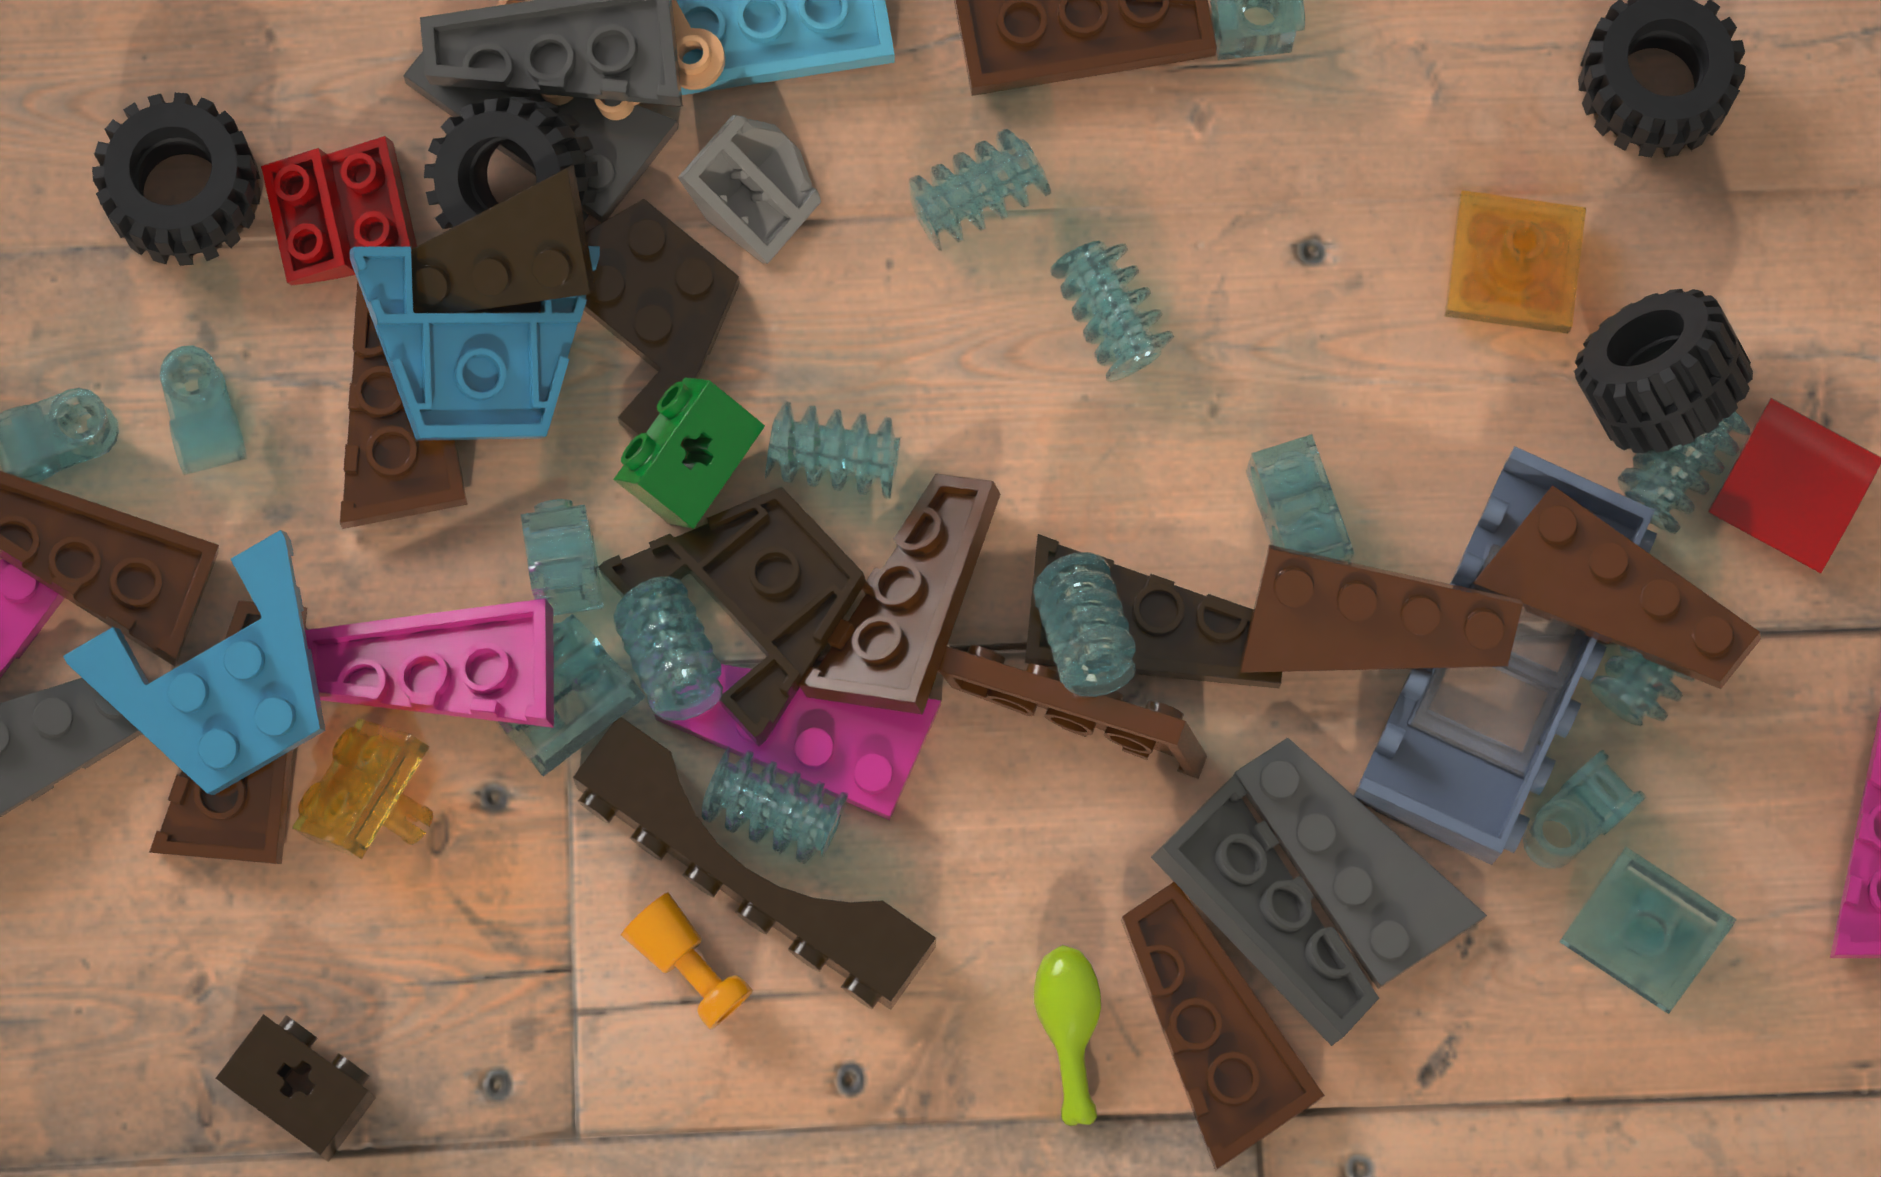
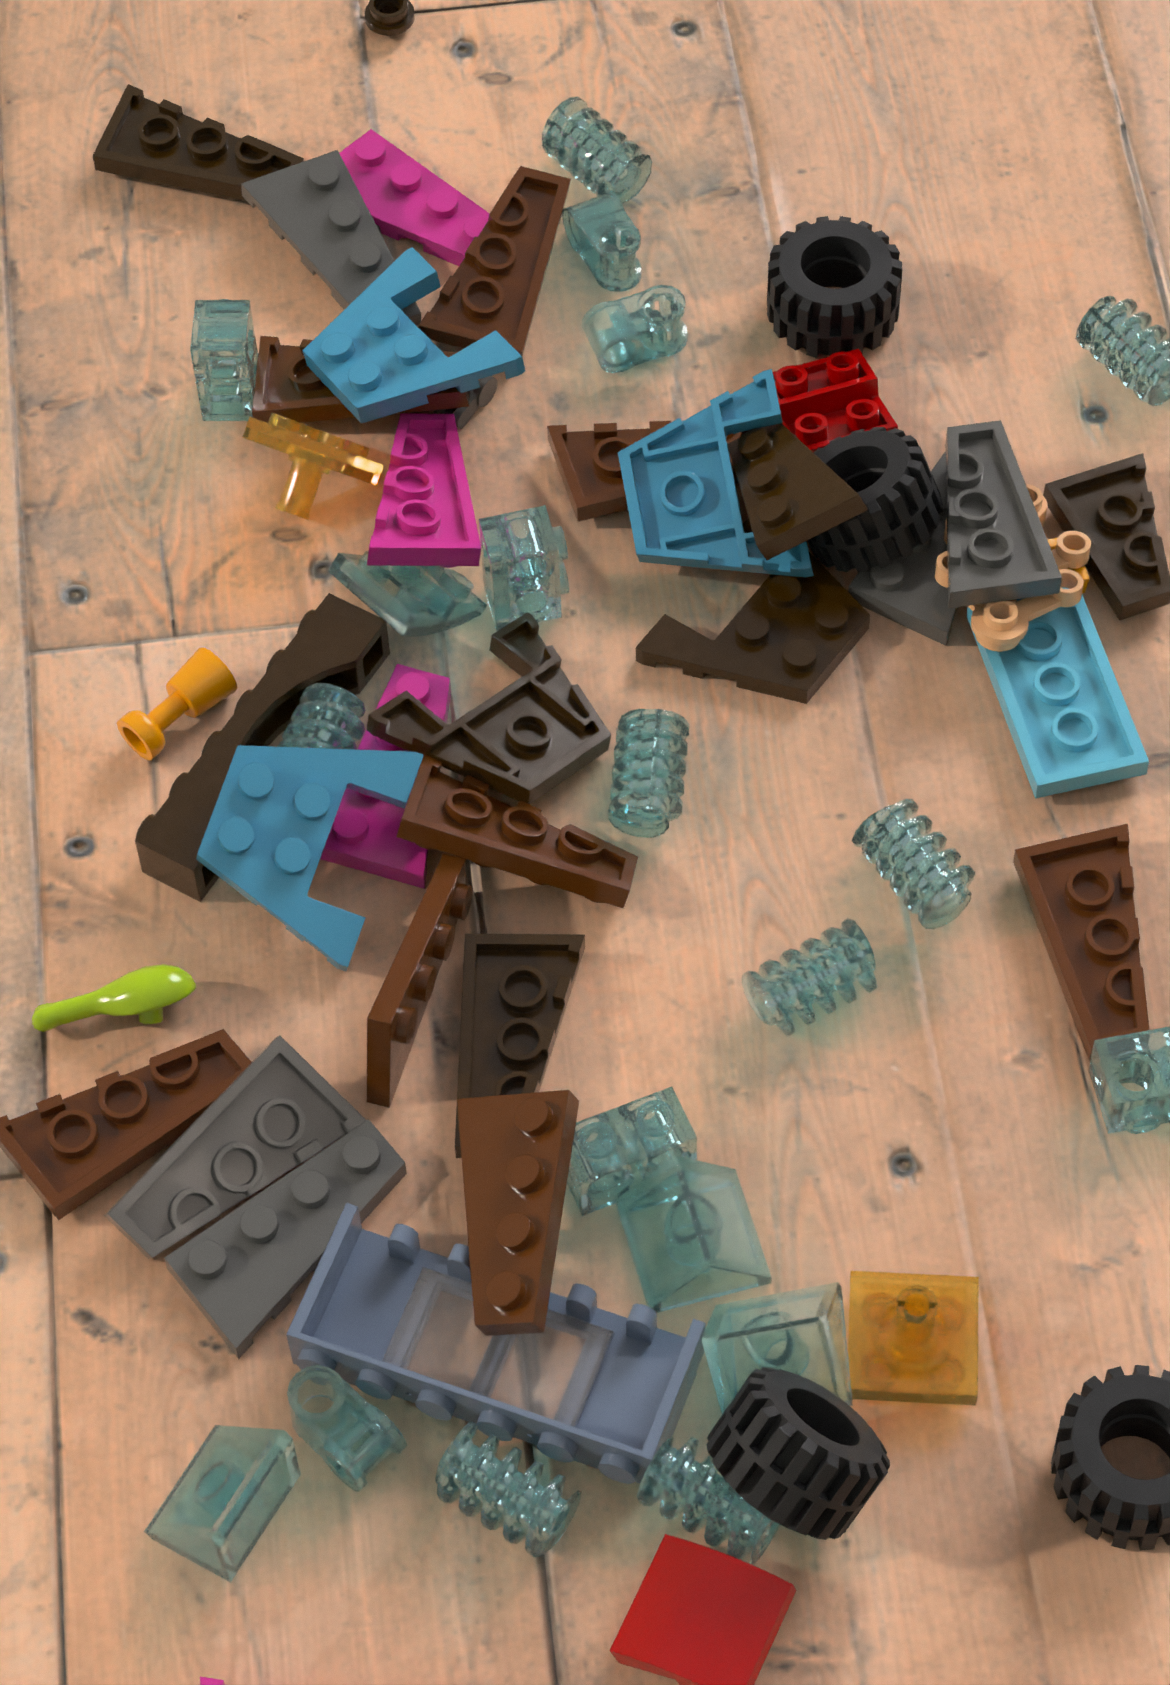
camera: 90 degrees right, 20 degrees down
dark brown brick [216,1014,376,1162] -> none
green brick [613,377,765,529] -> none
clear light blue piece [613,576,723,721] -> none
light grey slope [678,115,821,264] -> none
clear light blue piece [1033,552,1136,697] -> none
reddish brown wing [1473,485,1761,689] -> none
none -> clear light blue brick [190,299,258,421]
none -> dark azure wing [196,745,424,972]
none -> clear light blue slope [616,1155,772,1313]
none -> clear light blue slope [701,1282,853,1414]

